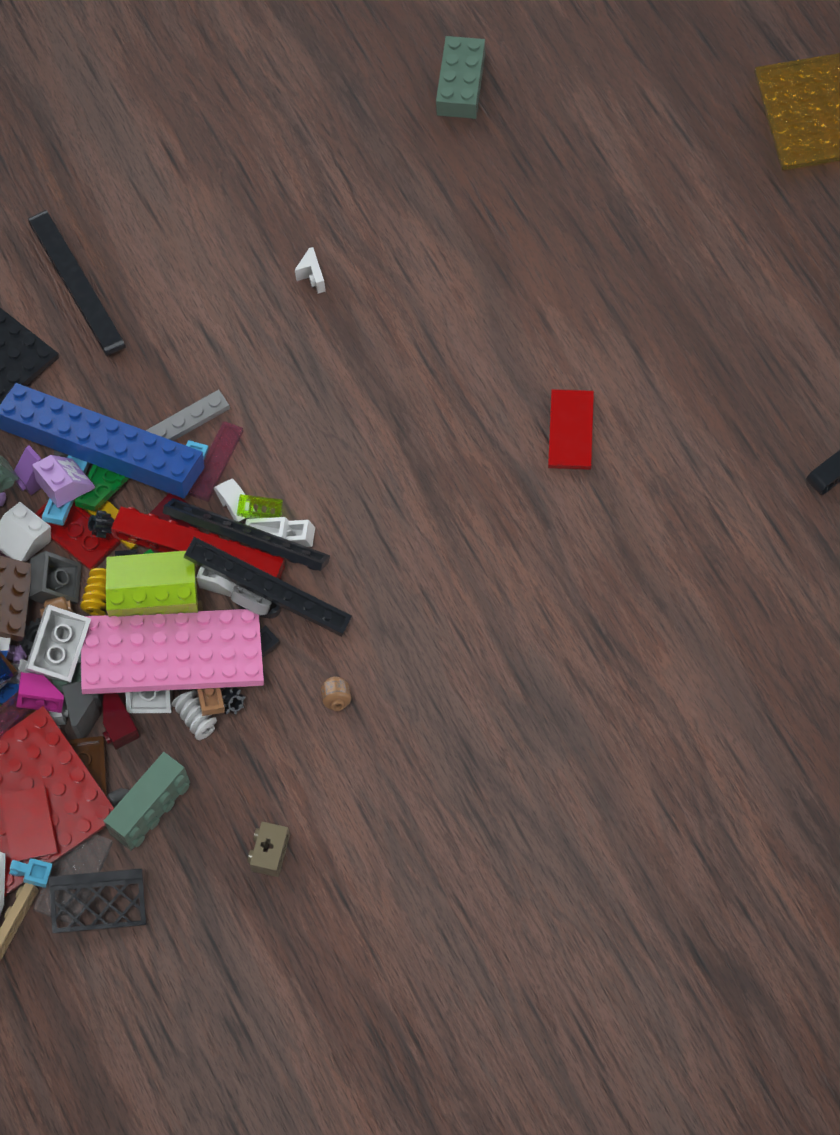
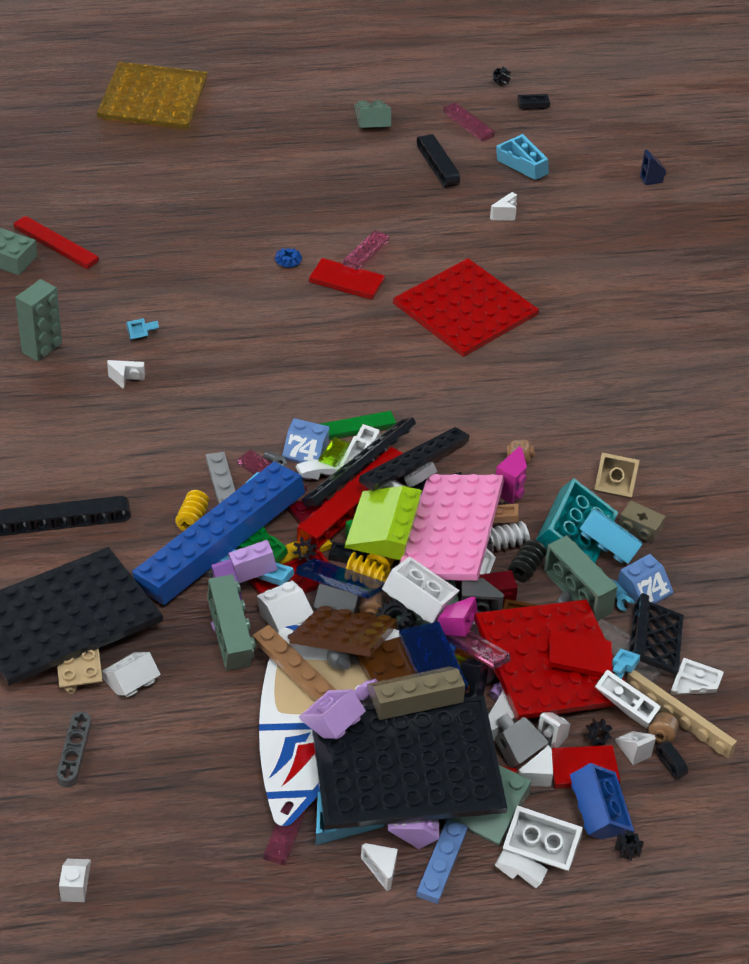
camera: 80 degrees left, 20 degrees down
none -> red tile [13,216,99,269]
none -> sand green brick [15,279,62,361]
none -> medium azure plate [126,318,159,340]
none -> yellow piece [175,490,210,531]
none -> dark grey arm [263,450,287,467]
none -> blue gear [275,247,302,267]
none -> medium blue slope [282,418,330,463]
none -> clear blue tile [296,558,385,599]
none -> green tile [320,411,396,440]
none -> clear pink tile [343,230,389,270]
none -> red plate [393,258,539,357]
none -> white slope [490,192,517,221]
none -> dark pink slope [496,446,527,504]
none -> pearl dark grey piece [508,540,547,582]
none -> teal slope [536,478,618,563]
none -> medium azure slope [580,508,642,564]
none -> tan slope [594,453,640,497]
none -> medium azure plate [611,579,634,612]
none -> medium blue slope [618,554,673,604]
none -> white wing [670,658,724,695]

